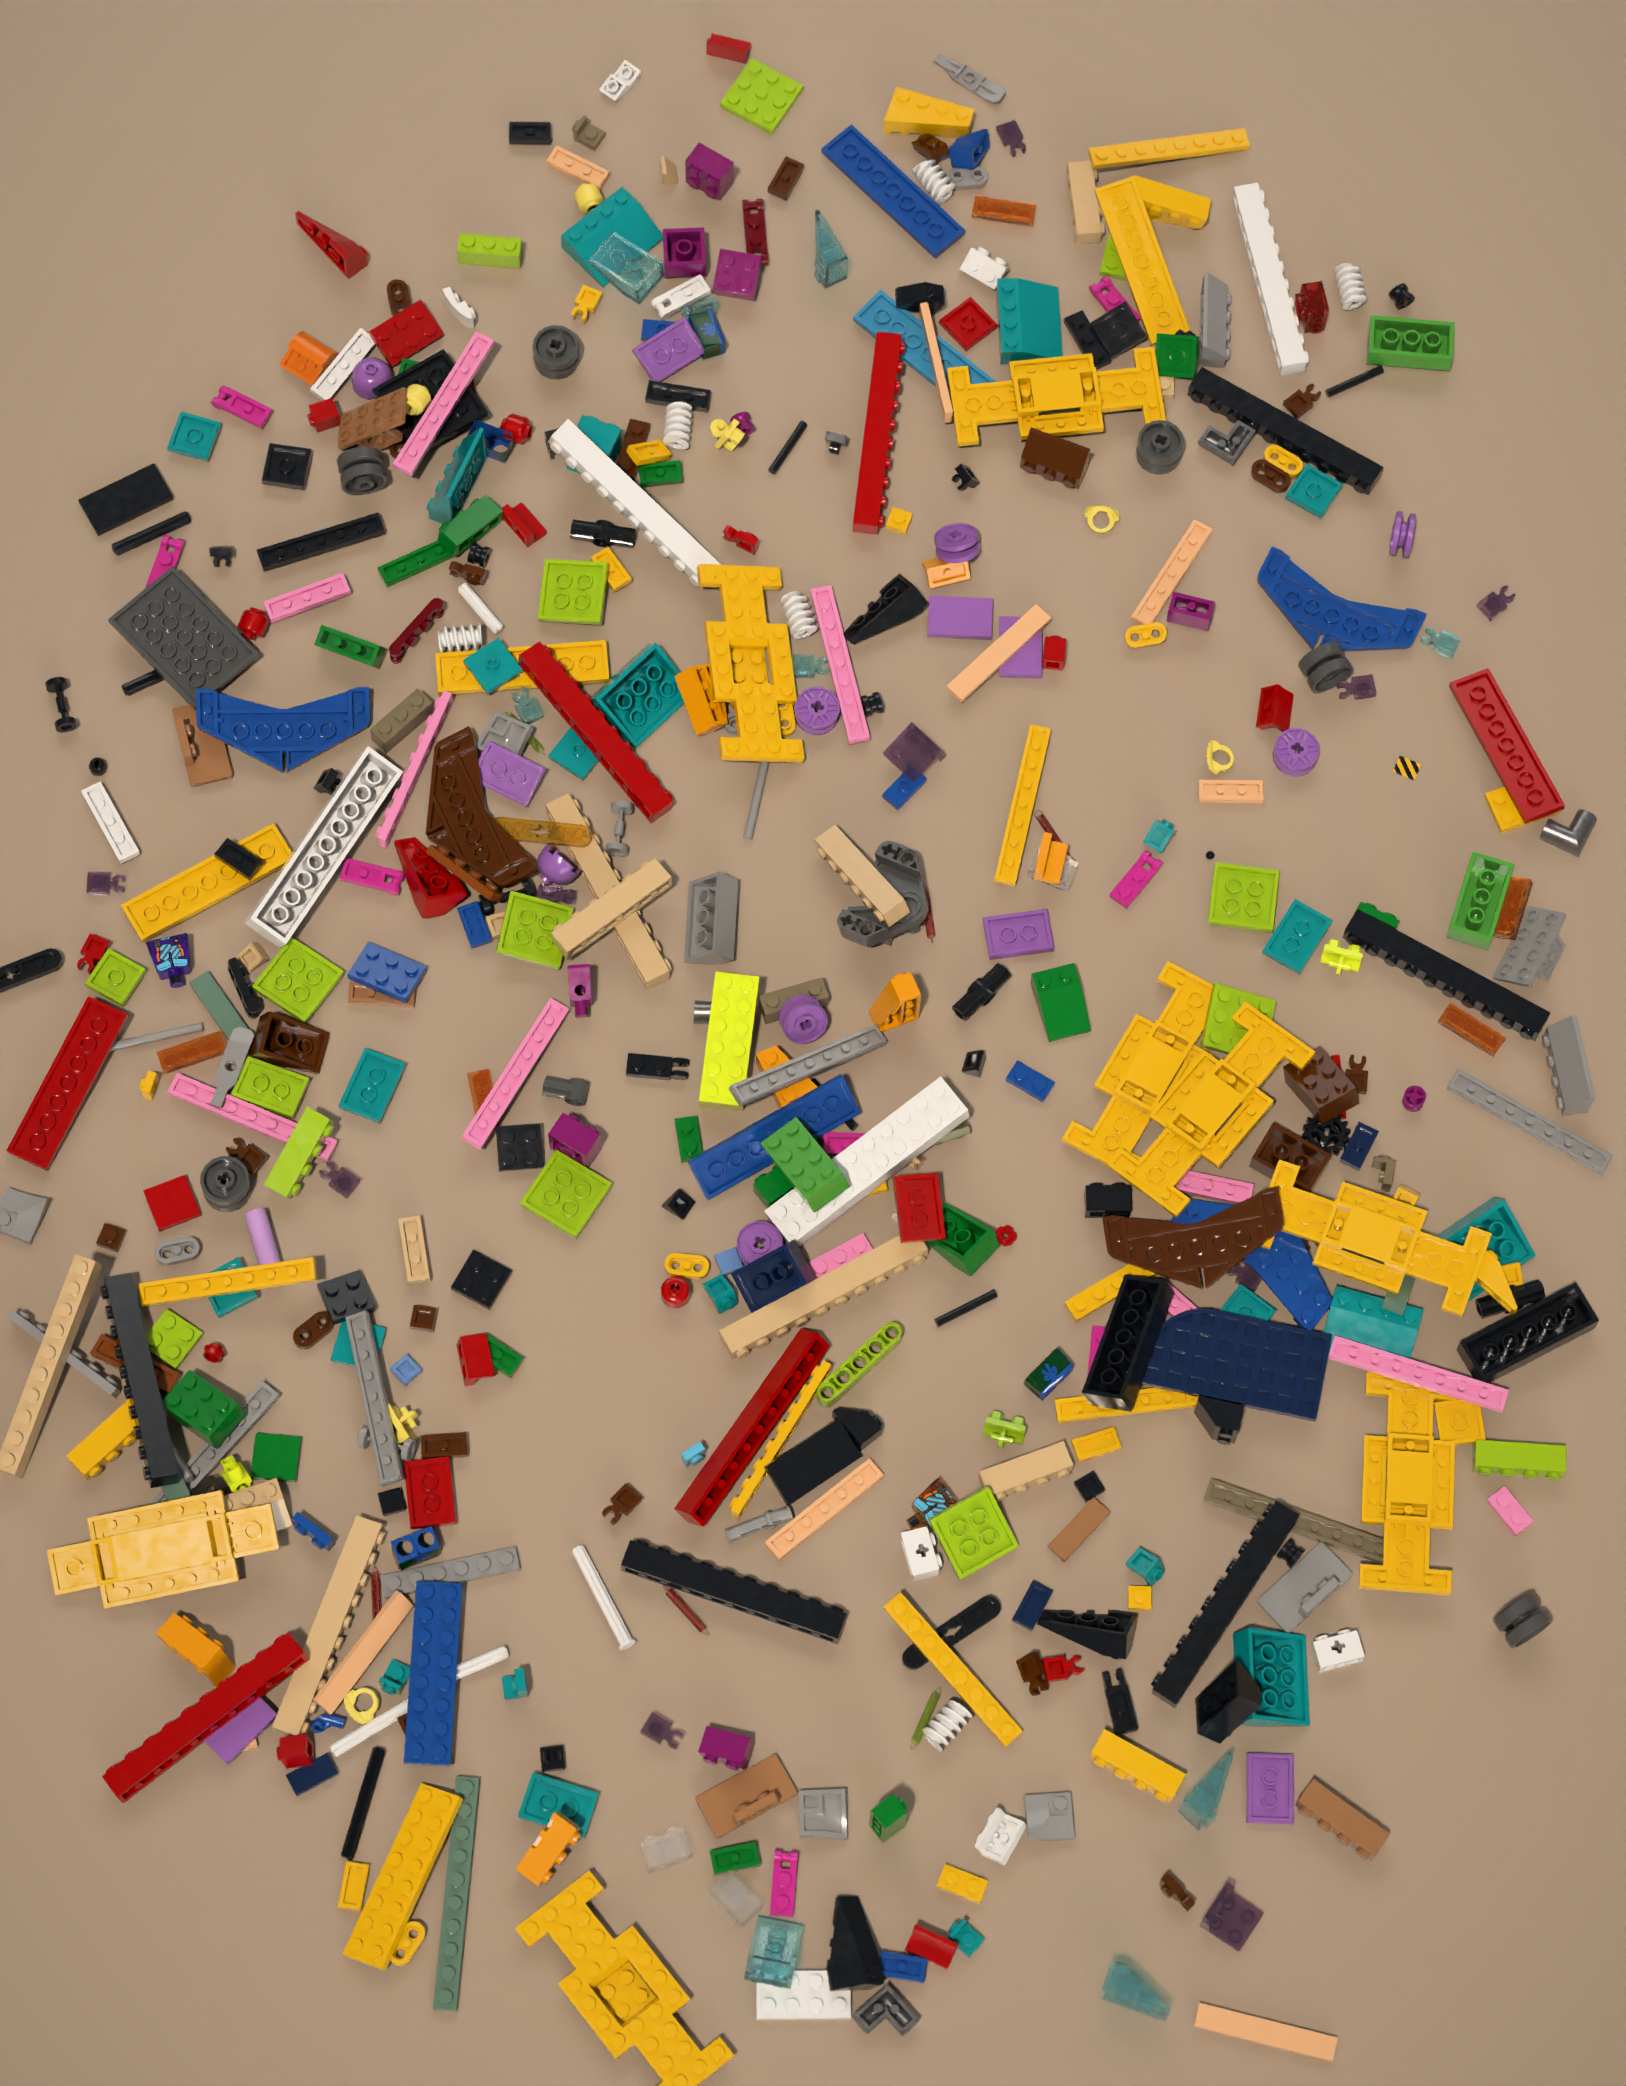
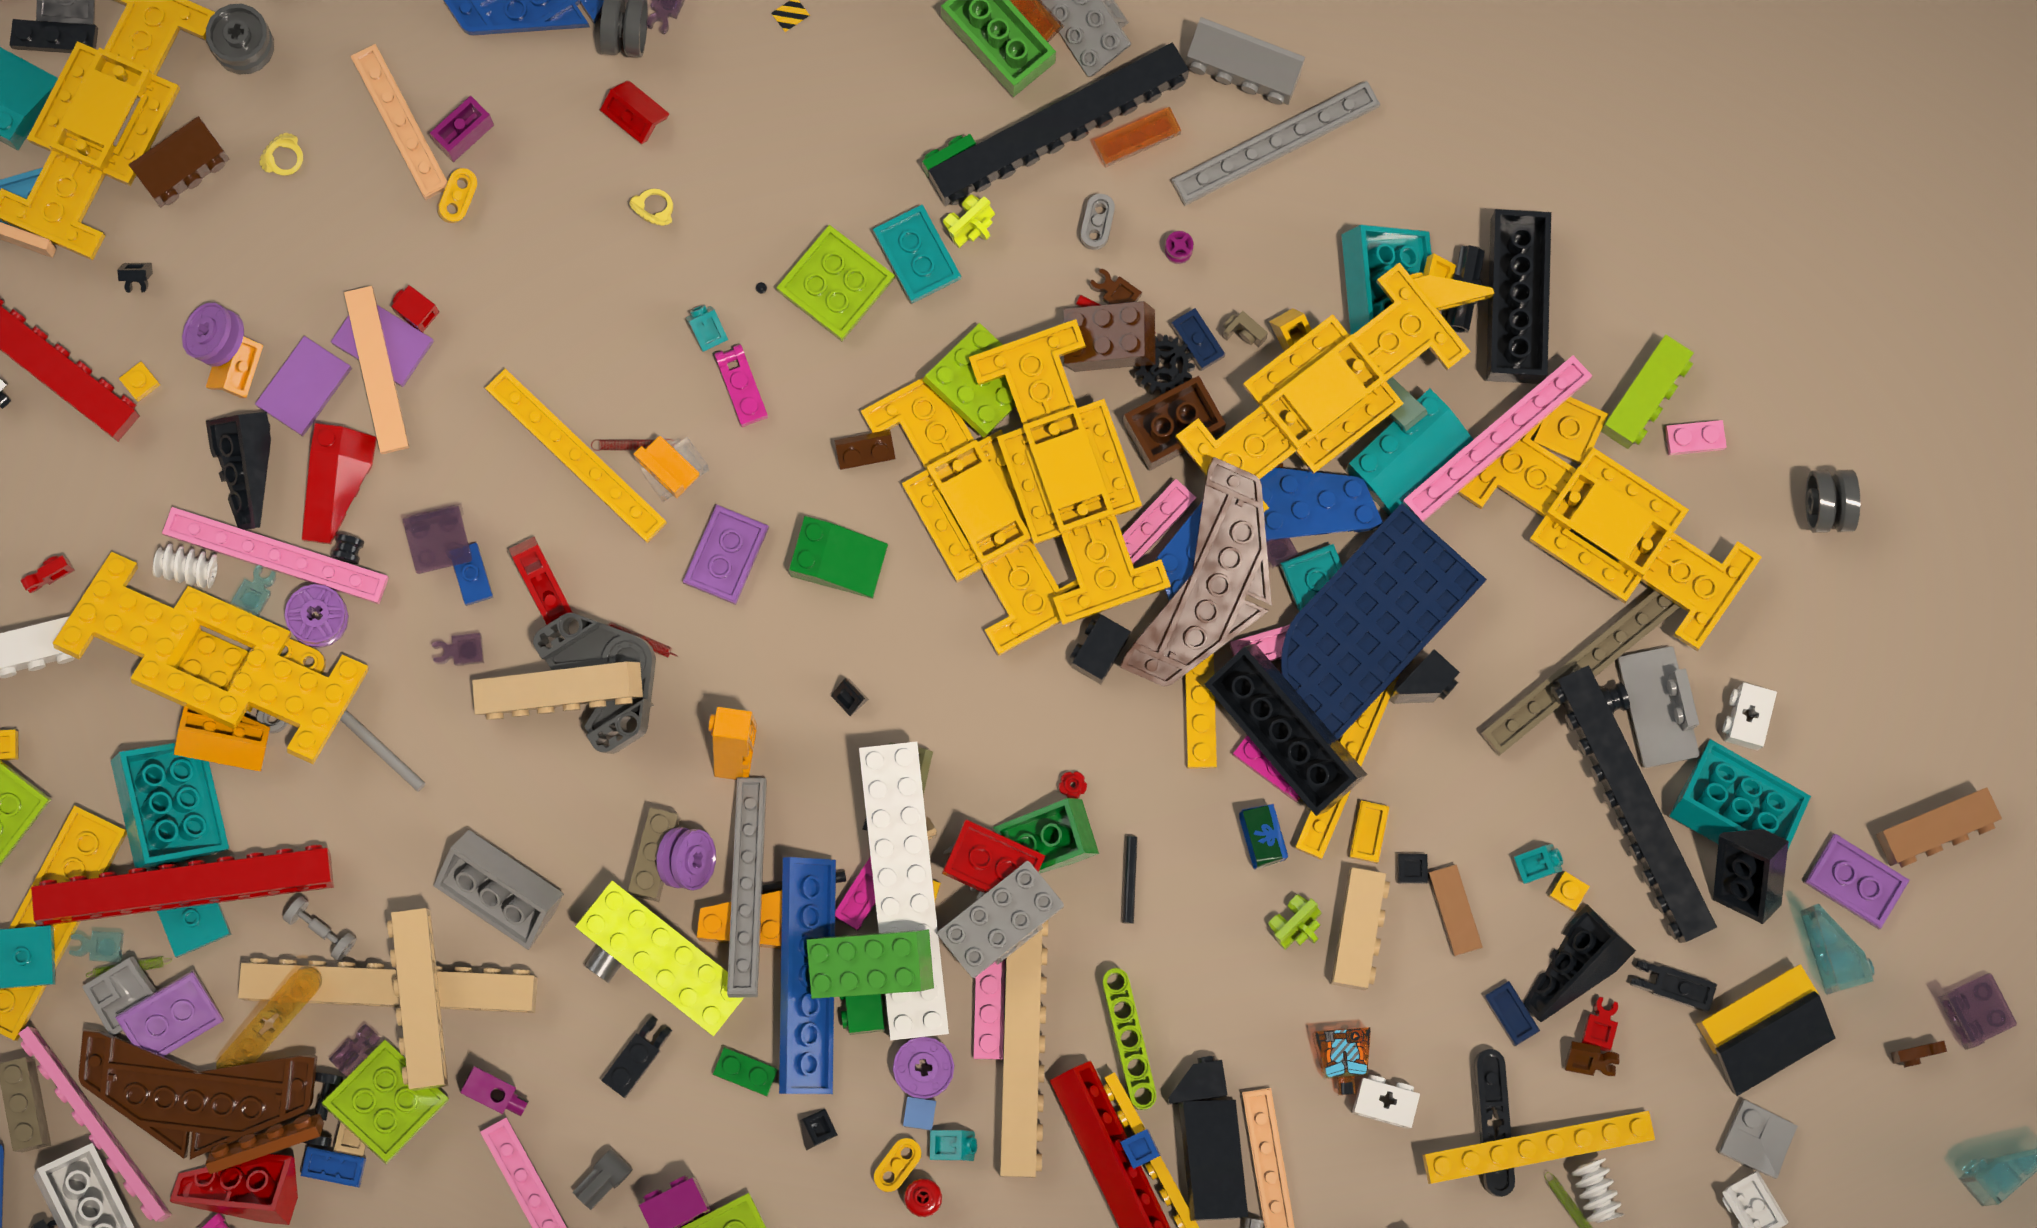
camera: 60 degrees left, 10 degrees up
medium lavender cylinder [537,844,581,885] -> none
dark blue slope [730,1239,815,1313] -> none
lime plate [928,1486,1019,1580] -> none
black piece [952,963,1011,1021] -> none
blue plate [1005,1060,1055,1102] -> none
light nougat tile [1198,780,1264,803] -> none
medium lavender wheel [1273,728,1320,777] -> none
none -> red wedge [302,423,377,544]
none -> plate [432,633,484,666]
none -> red slope [509,536,573,625]
none -> reddish brown plate [834,430,896,470]
none -> light grey bracket [937,861,1064,978]
none -> light grey plate [1081,194,1115,250]
none -> blue plate [1121,1129,1161,1169]
none -> black tile [1715,991,1836,1096]

